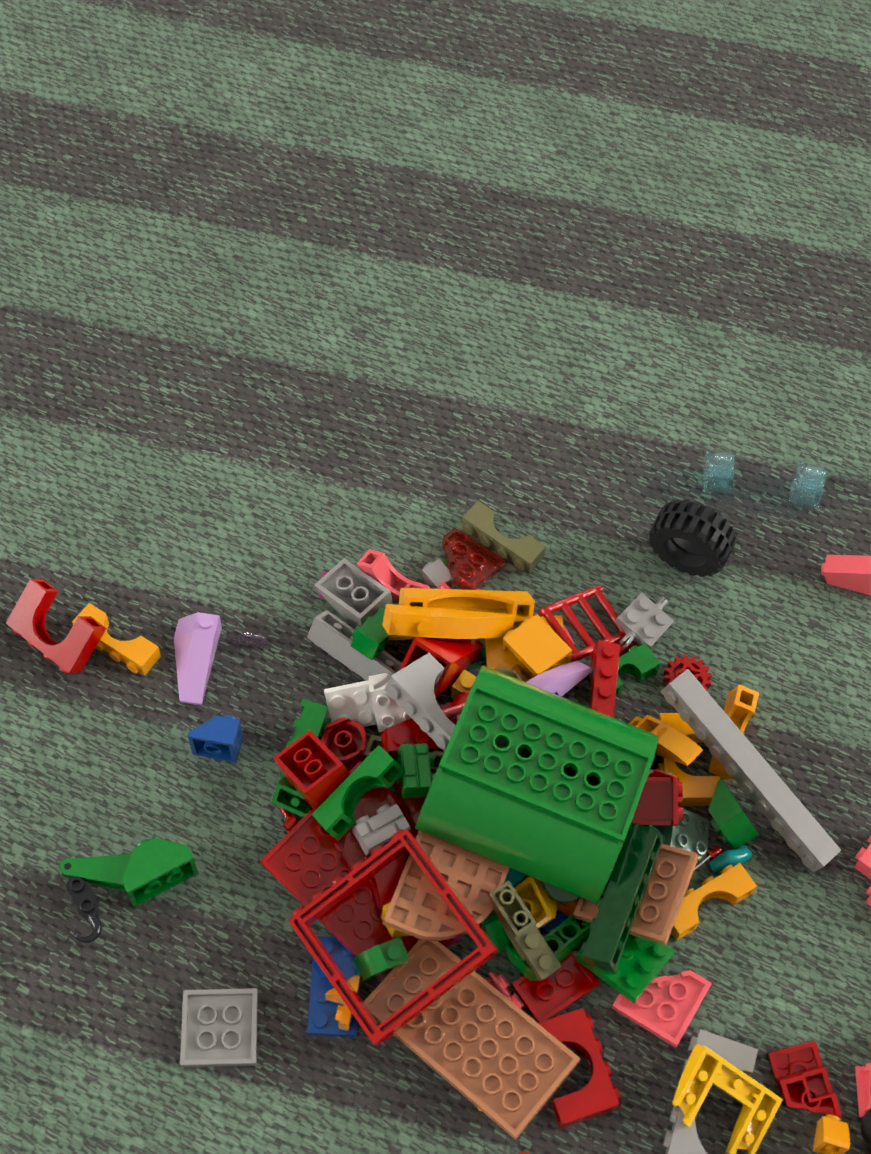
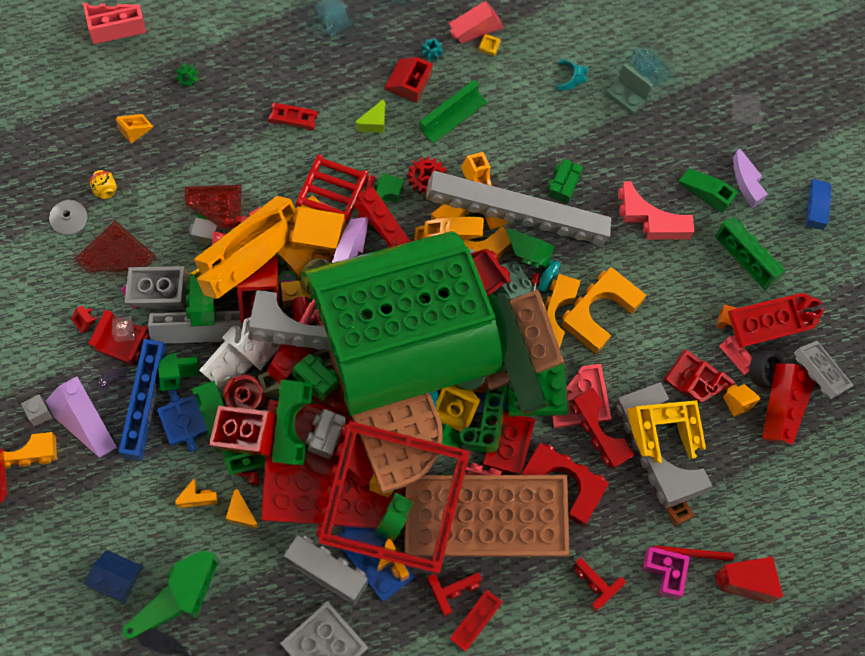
camera: 45 degrees left, 10 degrees up
blue slope [188,715,244,763] -> none
coral arch [357,549,431,604] -> none
olive arch [462,501,546,574] -> none
olive slope [488,881,562,981] -> none
light grey plate [614,592,674,649] -> none
black tyre [649,499,736,577] -> none
none -> light grey brick [21,394,52,426]
none -> light grey dish [49,200,87,235]
none -> red tile [71,306,97,334]
none -> clear red plate [74,220,156,273]
none -> coral wedge [83,3,147,44]
none -> dark blue slope [83,550,143,604]
none -> red panel [88,310,150,366]
none -> yellow head [89,170,117,199]
none -> clear slope [112,316,135,342]
none -> light orange slope [115,114,153,144]
none -> blue brick [119,339,167,461]
none -> blue plate [157,390,208,452]
none -> green brick [158,353,198,391]
none -> green gear [175,63,199,87]
none -> light orange slope [175,479,218,508]
none -> light orange slope [226,489,258,529]
none -> red plate [268,103,318,131]
none -> light grey brick [284,535,368,606]
none -> lime slope [356,100,385,133]
none -> red slope [384,57,433,103]
none -> green panel [419,80,487,143]
none -> teal gear [421,38,443,61]
none -> red bracket [427,572,483,617]
none -> red plate [449,590,503,652]
none -> yellow tile [478,34,501,57]
none -> green brick [547,159,583,204]
none -> light orange arch [561,267,646,355]
none -> red arch [569,387,634,468]

